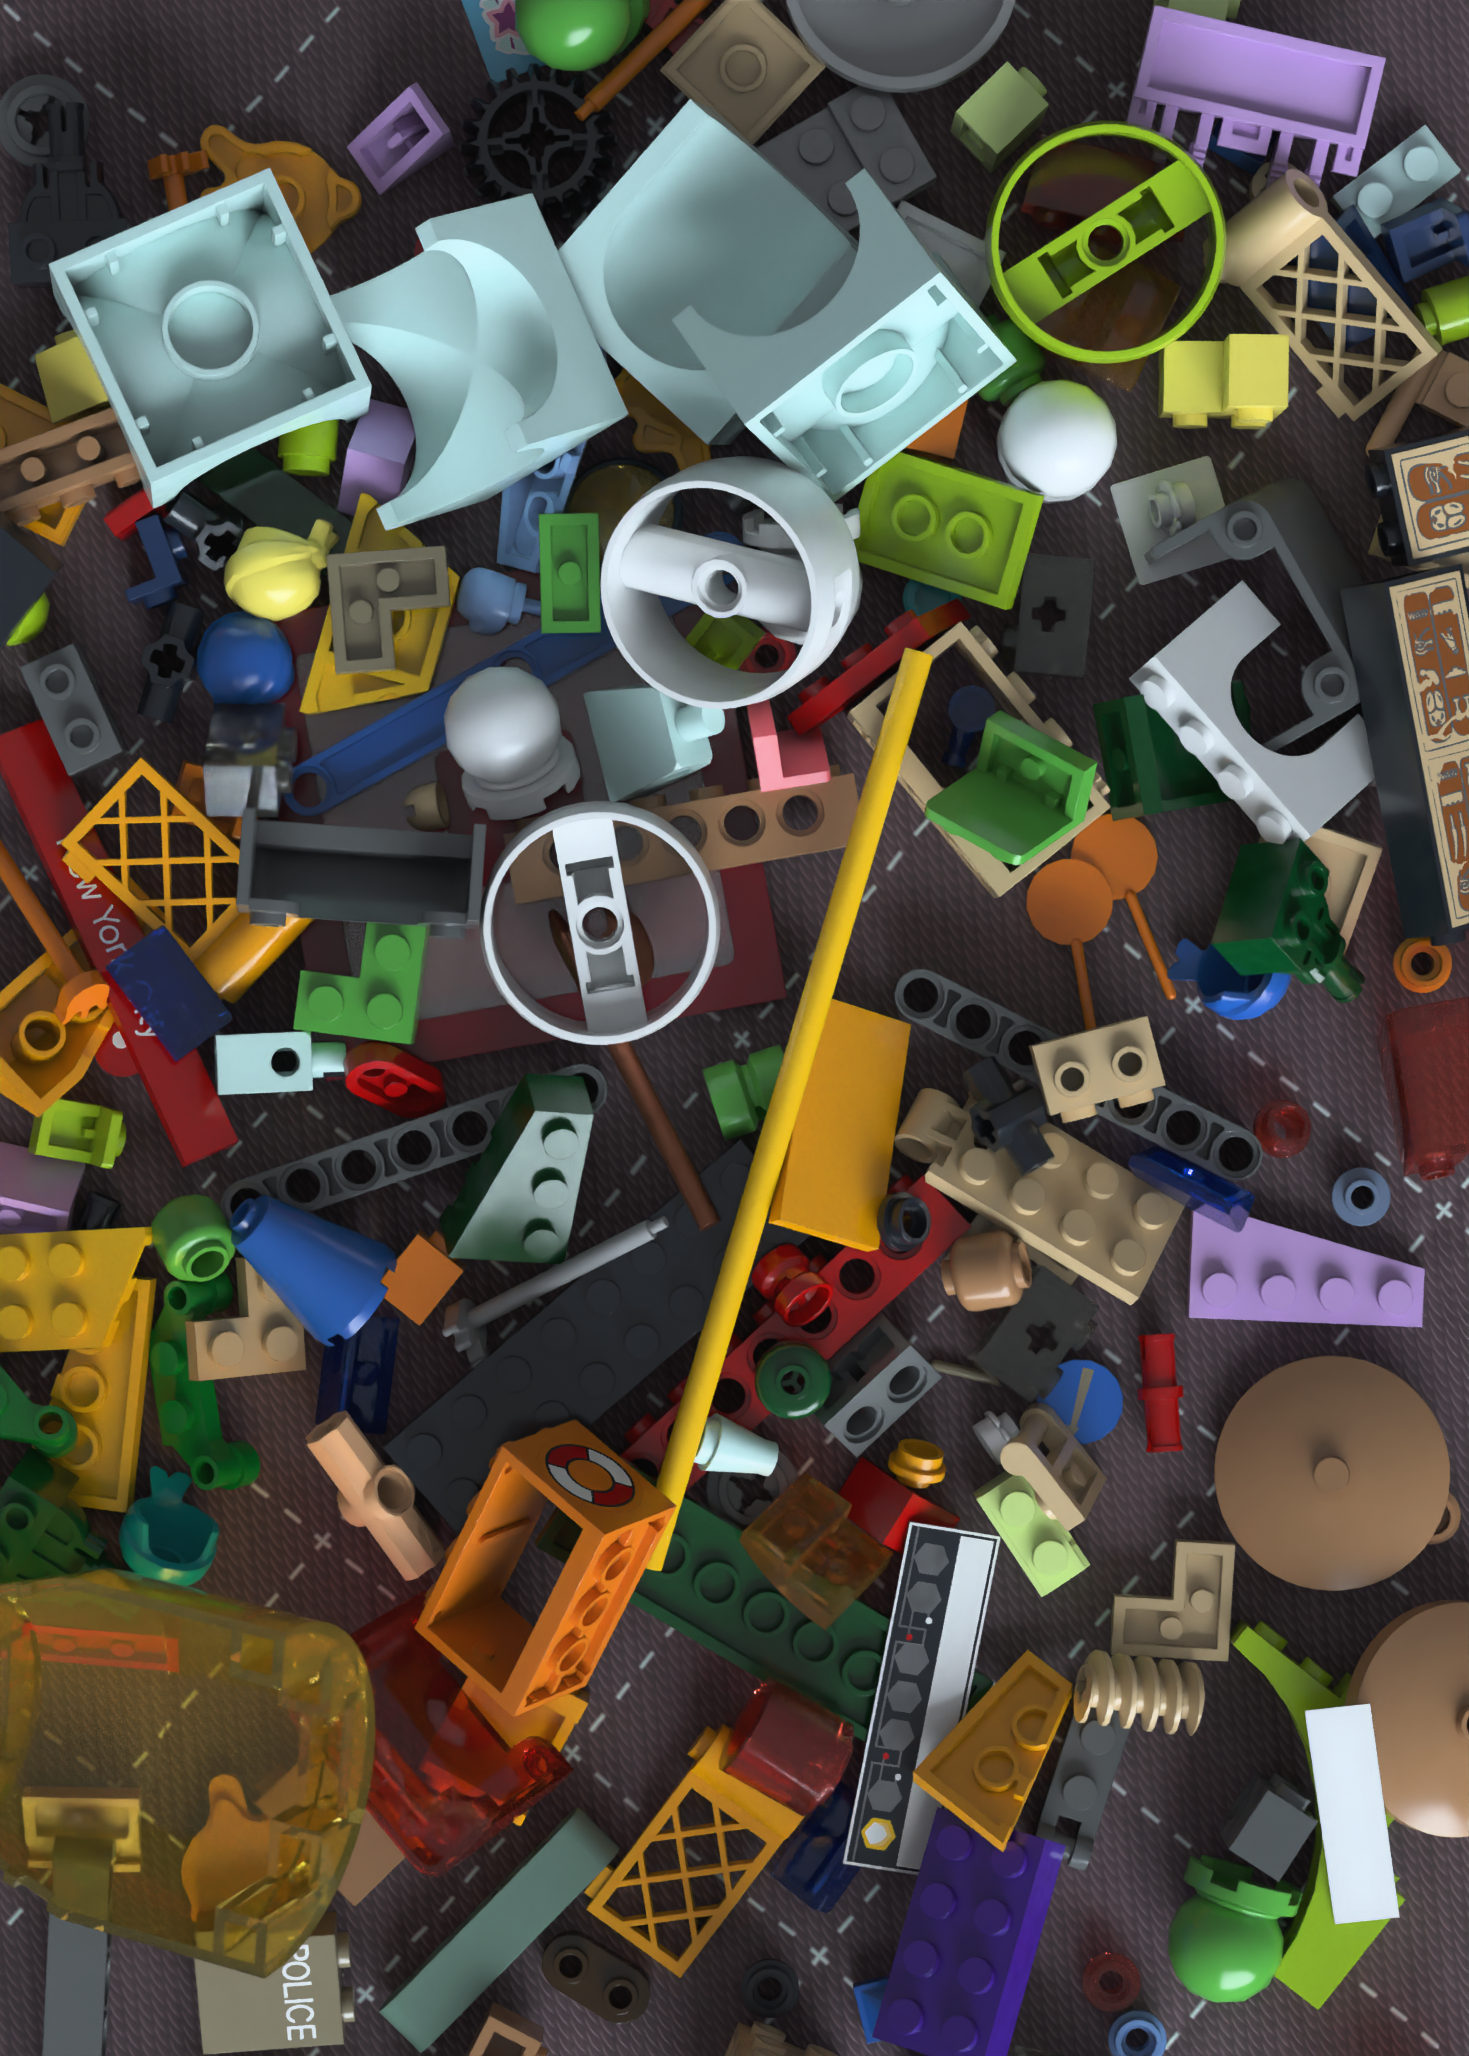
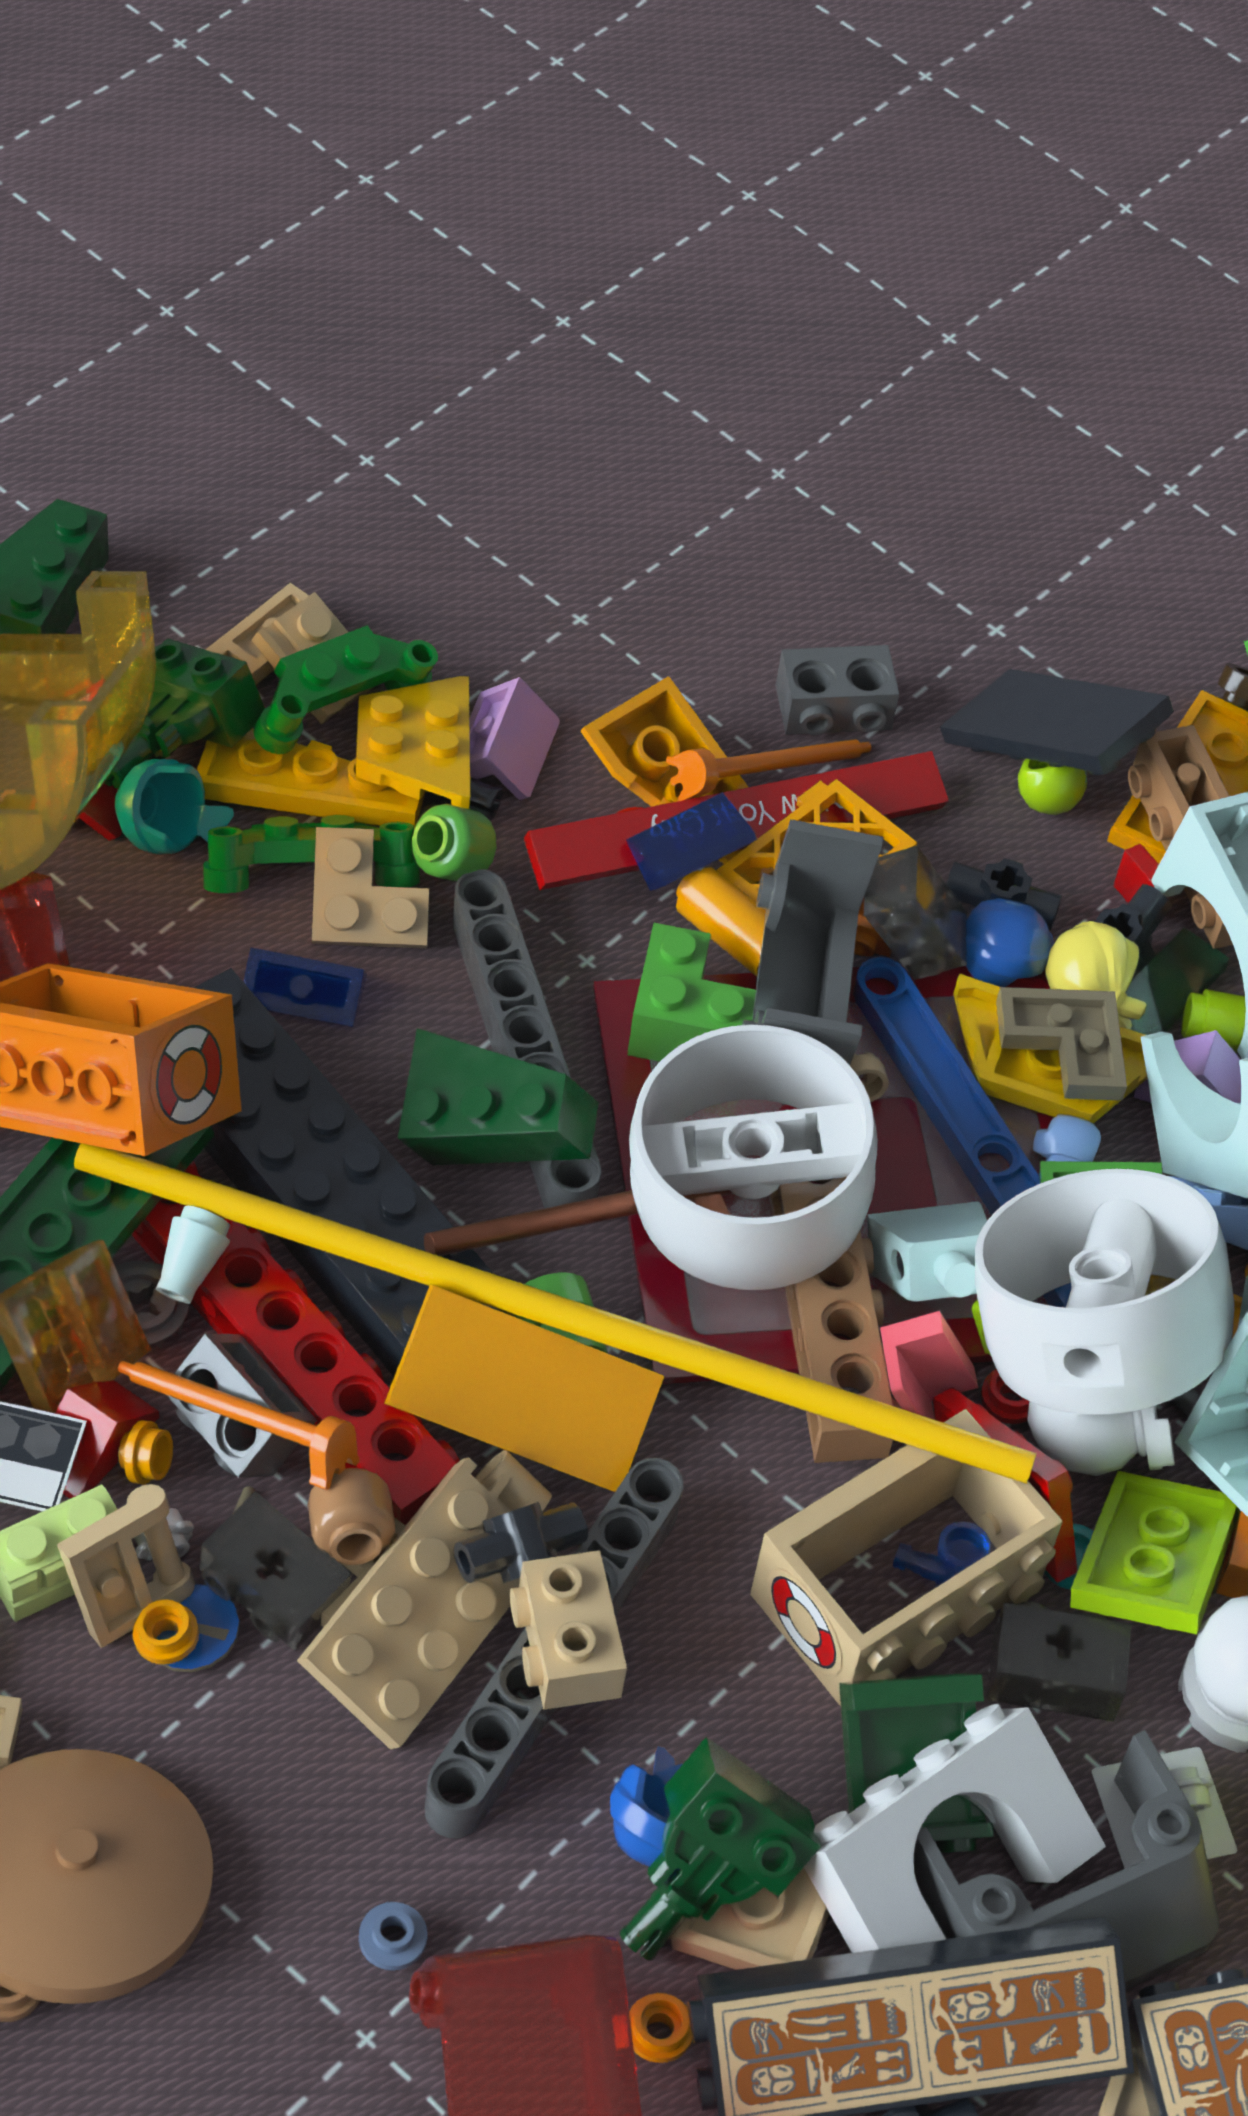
camera: 85 degrees right, 35 degrees down
dark grey brick [19,643,130,778] -> none
lime bracket [28,1098,126,1169] -> none
dark blue bracket [124,514,190,610] -> none
light aqua torso [213,1031,346,1095] -> none
blue cone [229,1195,397,1347] -> none
light nougat piece [305,1410,445,1581] -> none
red plate [343,1041,446,1118] -> none
orange brick [380,1230,466,1326] -> none
light grey piece [442,1216,669,1364] -> none
white tile [444,667,581,820] -> none
red wheel [751,1244,833,1327] -> none
dark green head [754,1340,832,1420] -> none
black plate [877,1192,931,1251] -> none
bright green bracket [924,710,1098,865] -> none
orange piece [1026,859,1113,1030] -> none
orange piece [1070,813,1177,1000] -> none
clear blue slope [1128,1145,1255,1233] -> none
red pin [1137,1333,1184,1453] -> none
lavender wing [1187,1200,1425,1327] -> none
clear red plate [1253,1100,1311,1158] -> none
none -> orange piece [118,1361,360,1490]
none -> light orange plate [133,1599,199,1664]

